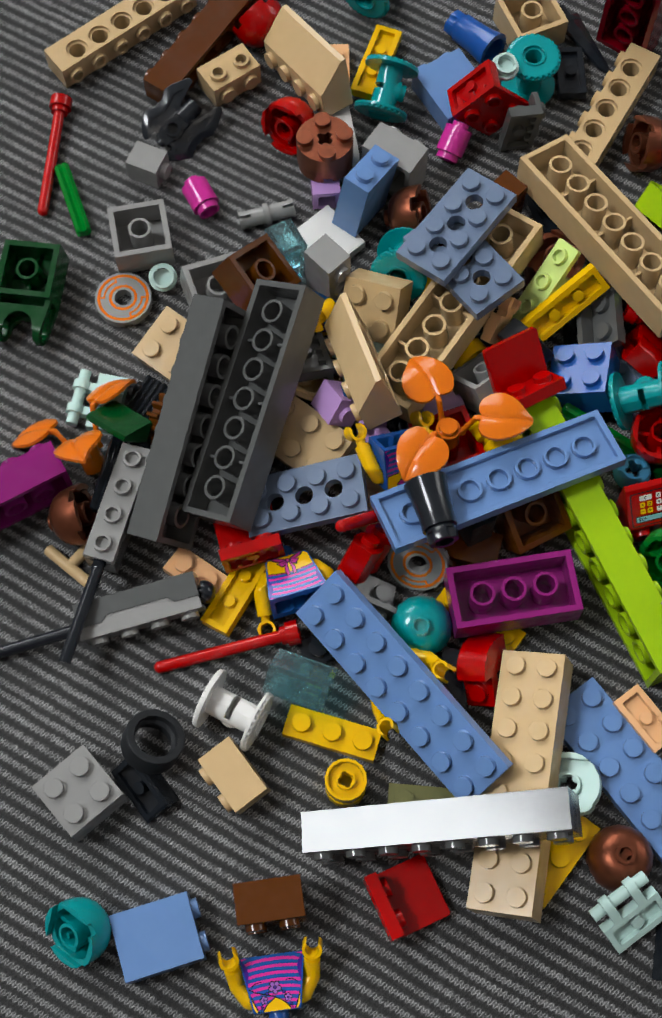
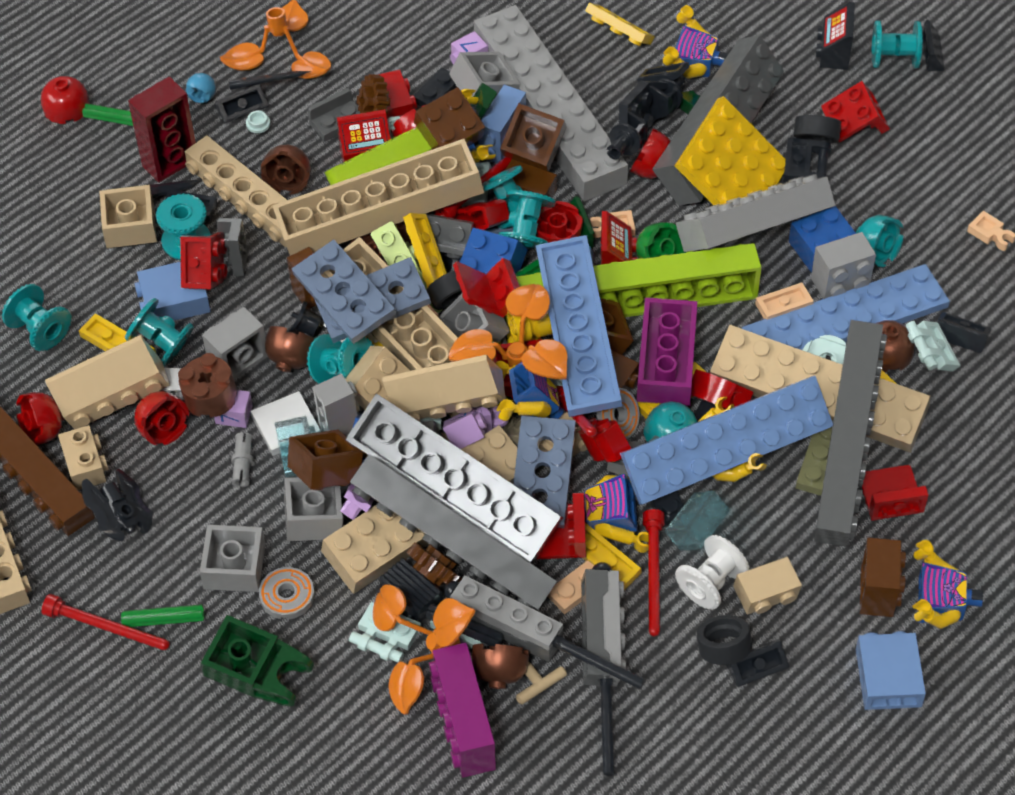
camera: 75 degrees left, 15 degrees down
light grey brick [31,745,128,842] -> none
teal cylinder [45,897,111,968] -> none
dark green slope [86,401,152,443] -> none
light grey brick [125,140,172,189] -> none
light aqua plate [148,263,177,292] -> none
dark pink brick [182,175,220,219] -> none
yellow plate [282,704,381,763] -> none
yellow wheel [325,758,367,808] -> none
medium blue brick [332,144,399,237] -> none
black plant [404,471,459,549] -> none
dark pink brick [436,120,472,164] -> none
blue plant [444,10,506,64] -> none
light aqua plate [492,52,519,81] -> none

